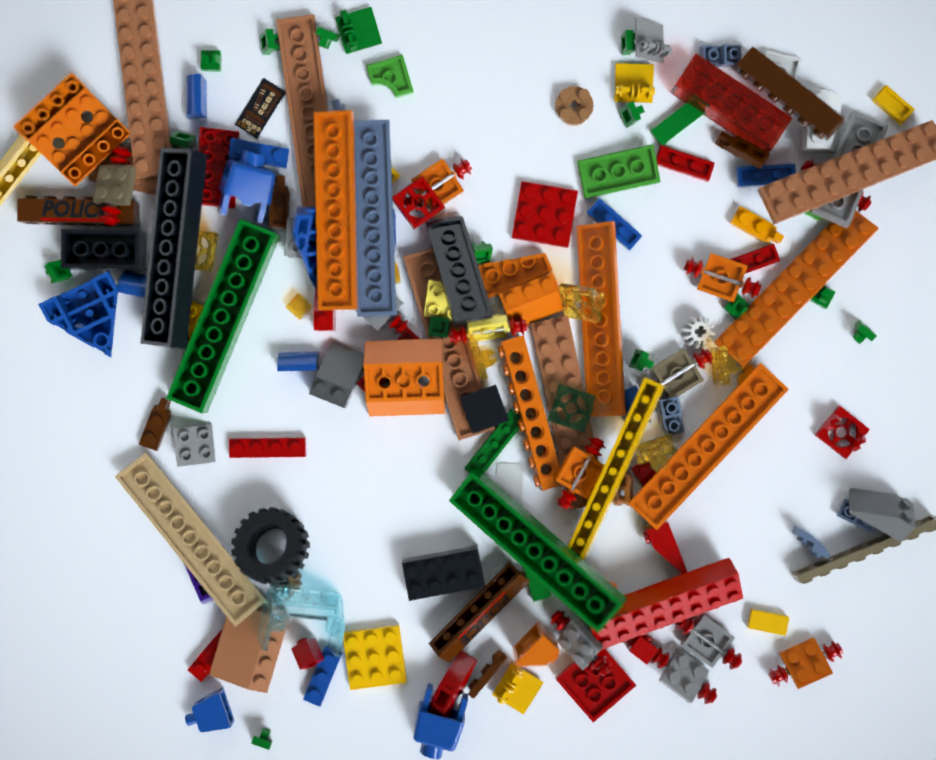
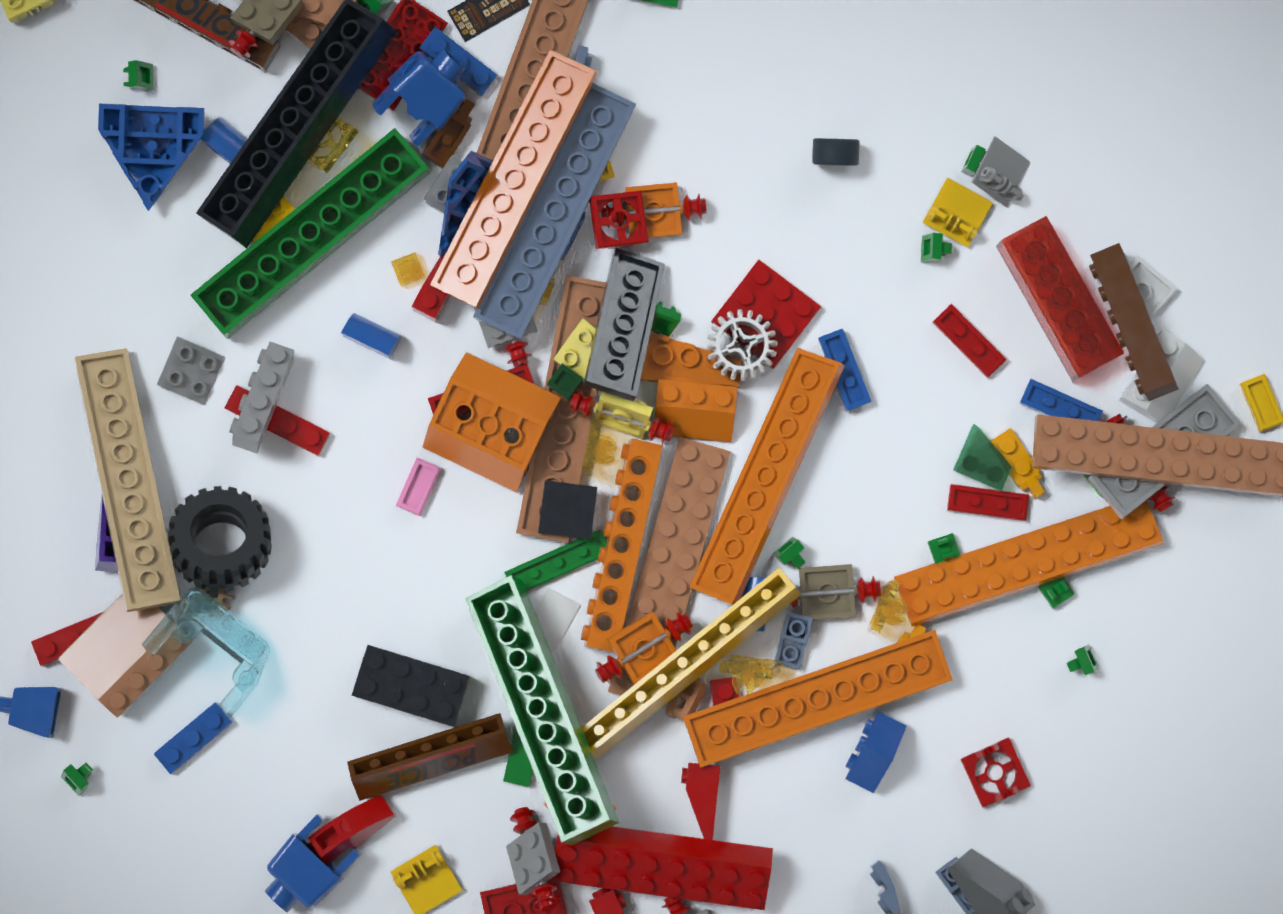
camera: 25 degrees right, 5 degrees down
black brick [61,229,147,271] -> none
reddish brown hinge [139,397,172,451] -> none
red brick [291,637,324,670] -> none
dark grey slope [309,341,364,409] -> none
yellow plate [342,624,407,690] -> none
bright green tile [366,54,414,98] -> none
reddish brown hinge [468,649,508,699] -> none
orange slope [513,621,560,666] -> none
clear green piece [547,384,596,433] -> none
medium nougat plate [555,86,594,126] -> none
clear yellow piece [558,283,606,323] -> none
bright green tile [577,144,661,199] -> none
green tile [650,96,708,145] -> none
white gear [682,316,715,348] -> none
orange plate [683,253,762,302] -> none
sand blue slope [699,44,741,67] -> none
reddish brown hinge [715,131,770,169] -> none
none -> light grey brick [229,341,295,454]
none -> bright pink tile [395,458,441,516]
none -> white gear [706,309,778,381]
none -> black wheel [812,138,860,166]
none -> blue brick [845,711,907,793]
none -> clear green wing [953,424,1013,491]

